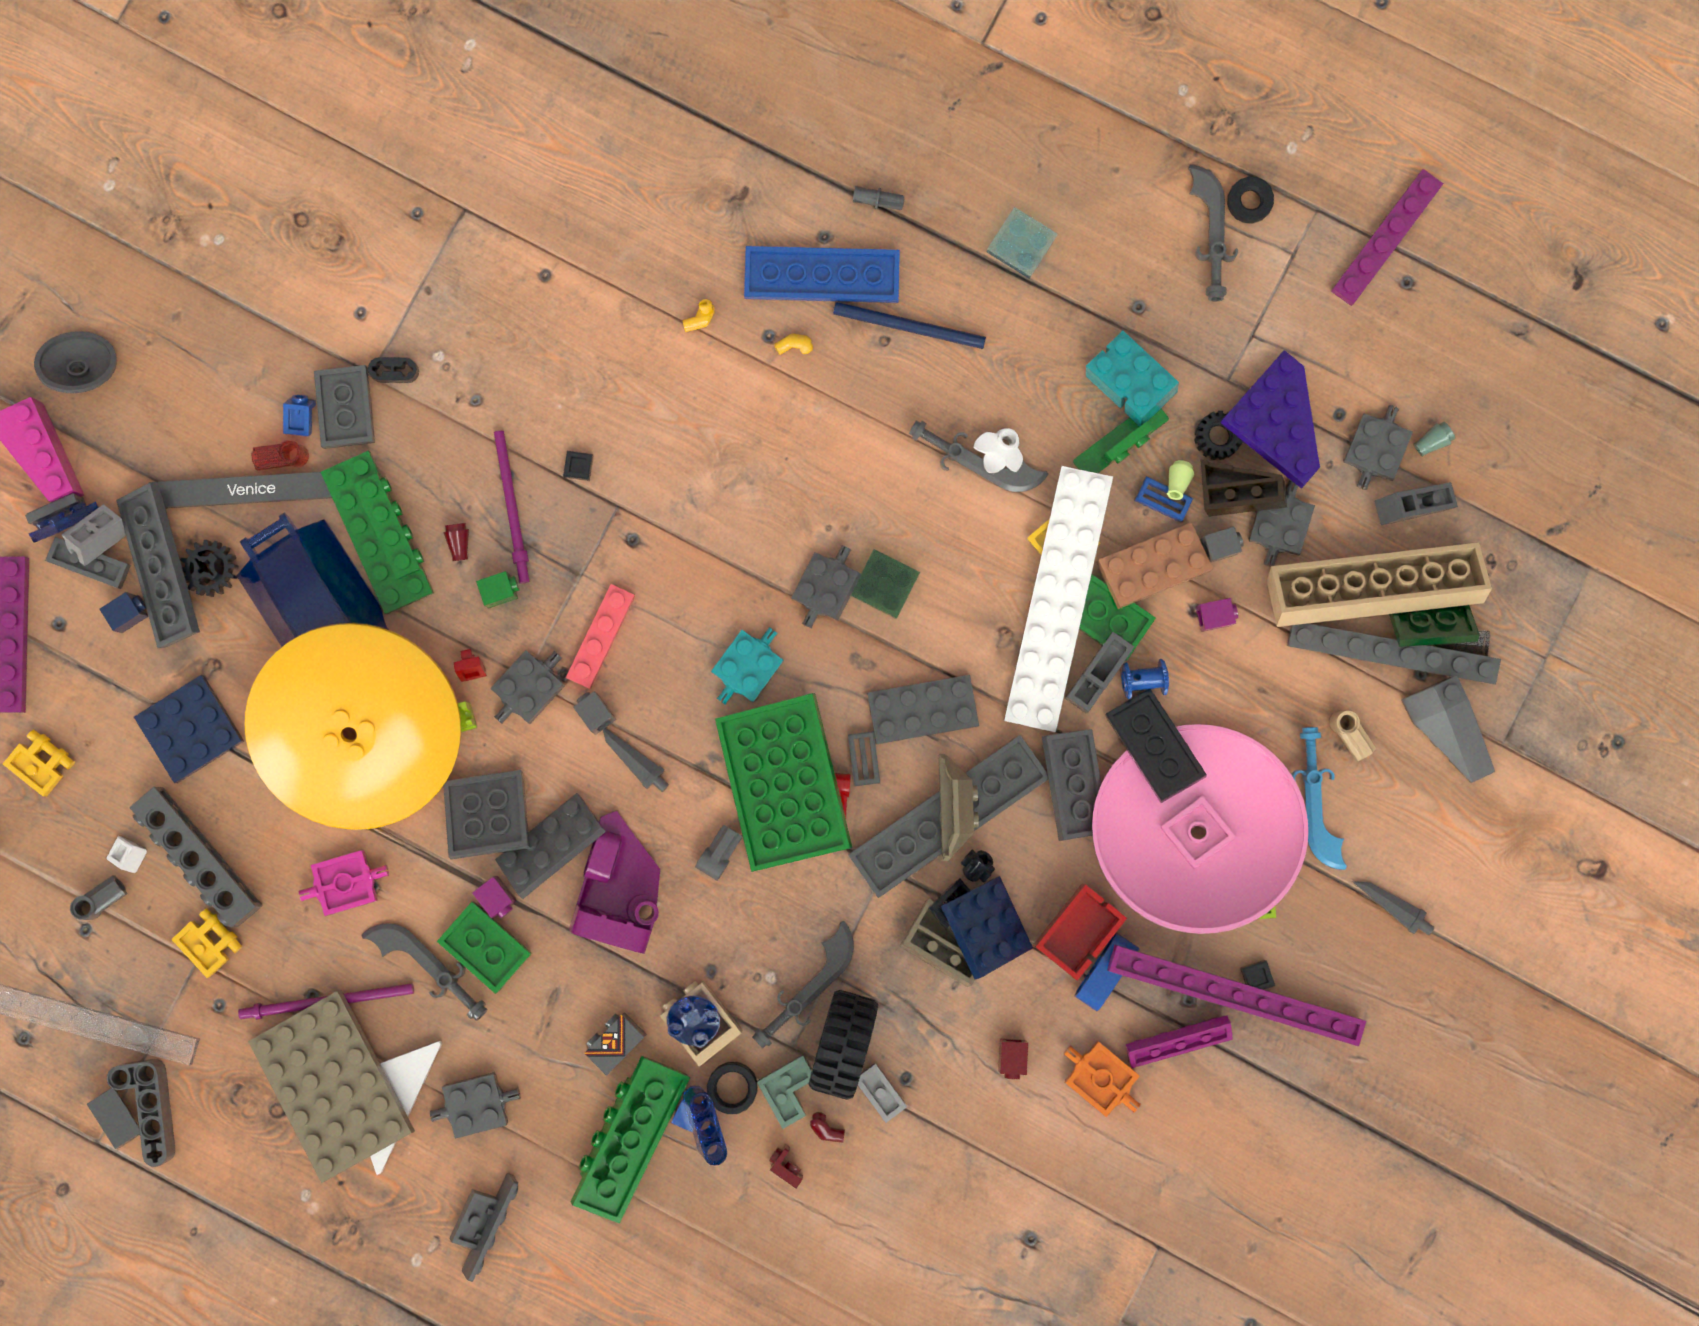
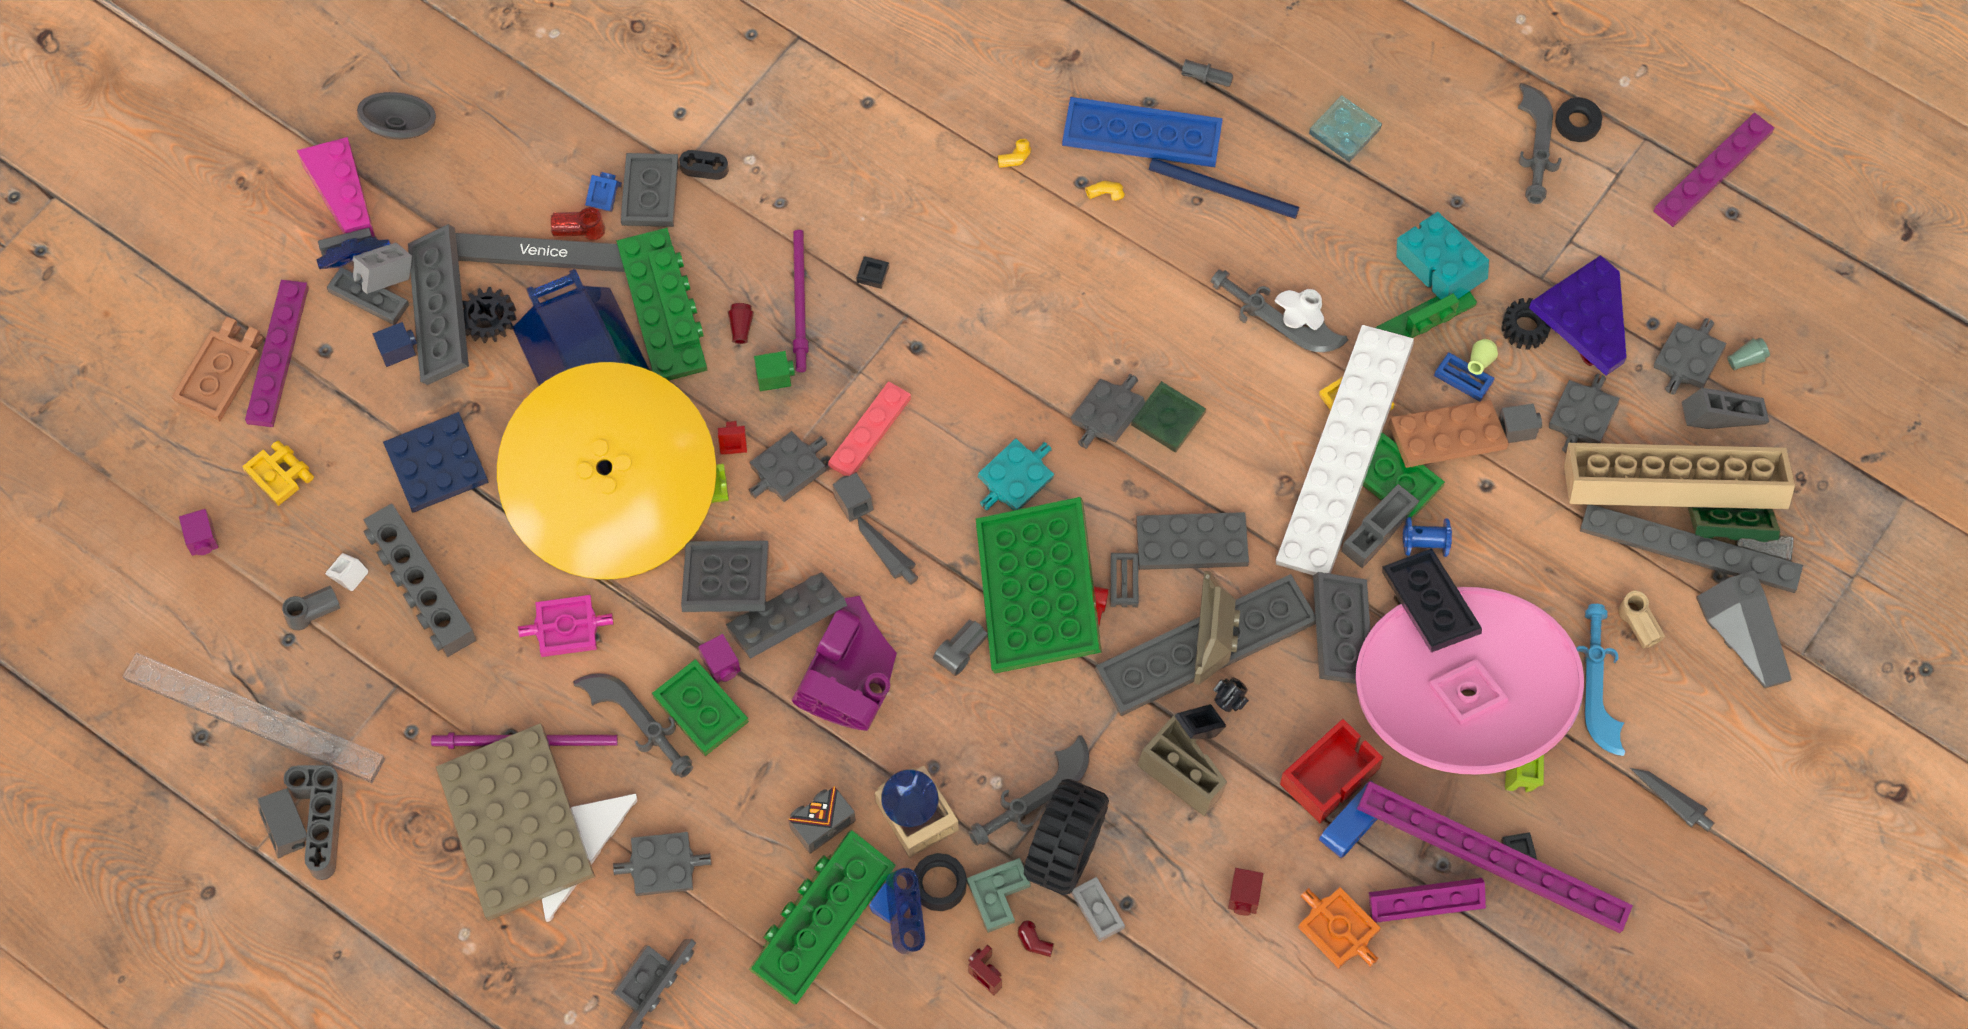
camera: 10 degrees right, 20 degrees down
yellow plate [171,908,243,978] -> none
dark blue plate [941,876,1033,980] -> none
magenta brick [1195,598,1238,632] -> none
dark brown wedge [1200,459,1287,517] -> none

